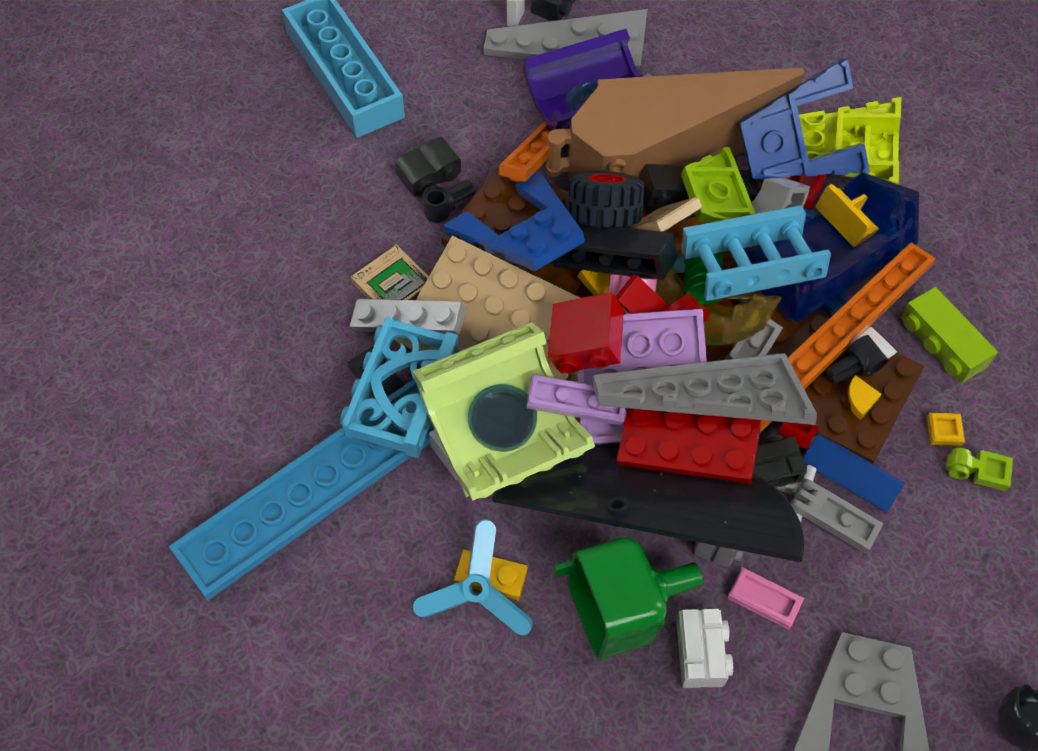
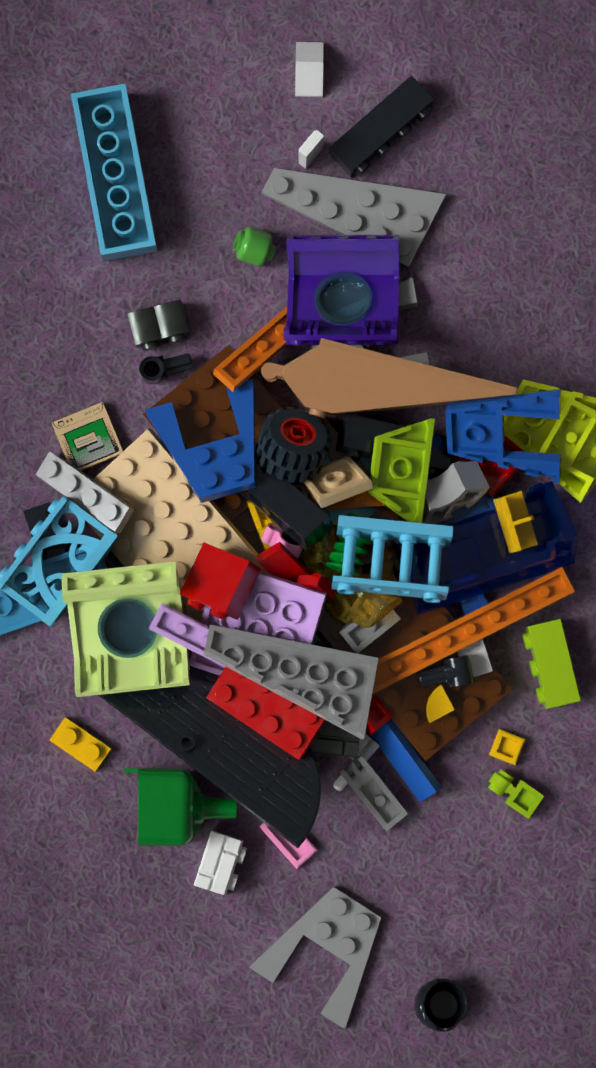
camera: 20 degrees right, 25 degrees up
medium azure piece [413,519,533,635] -> none
none -> bright green head [233,227,276,267]

